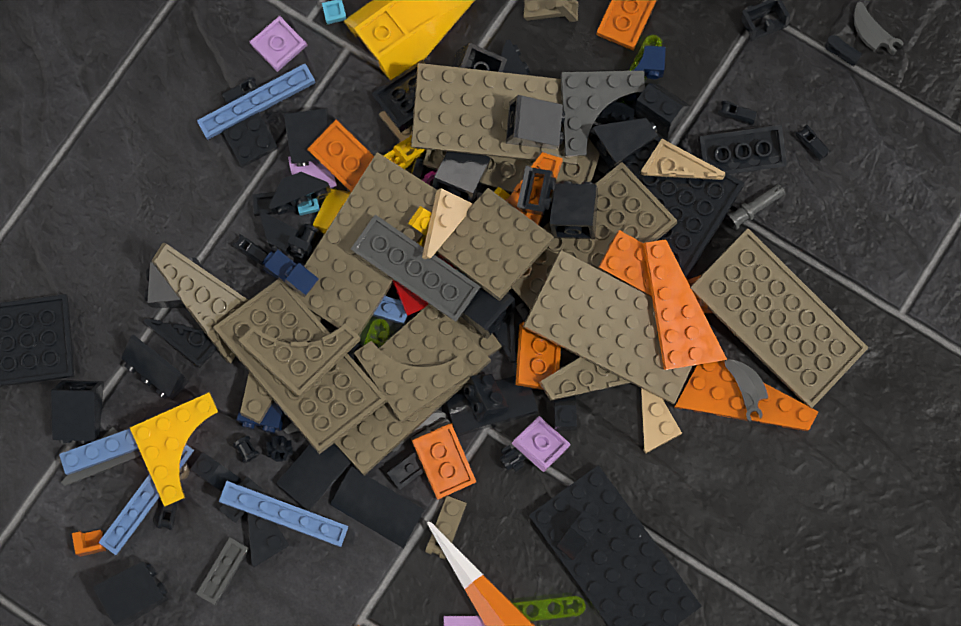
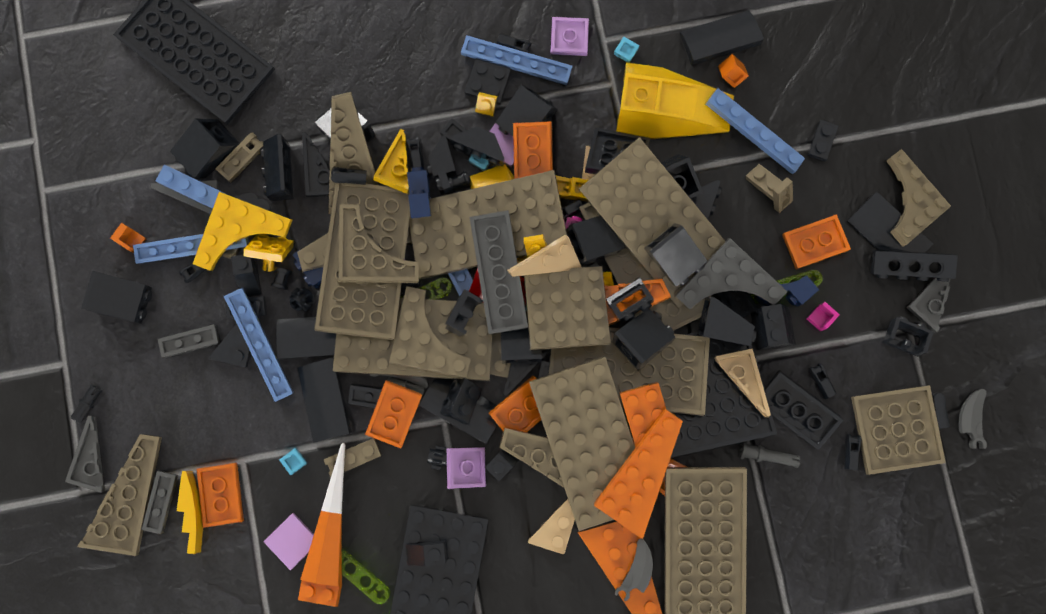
camera: 40 degrees right, 5 degrees up
none -> dark tan plate [216,133,263,183]
none -> yellow plate [244,234,294,272]
none -> medium azure tile [279,448,307,475]
none -> black bar [331,167,367,185]
none -> yellow wing [373,129,409,194]
none -> black window [445,289,483,337]
none -> yellow plate [475,92,498,116]
none -> dark pink panel [806,302,840,331]
none -> dark tan plate [851,385,946,475]

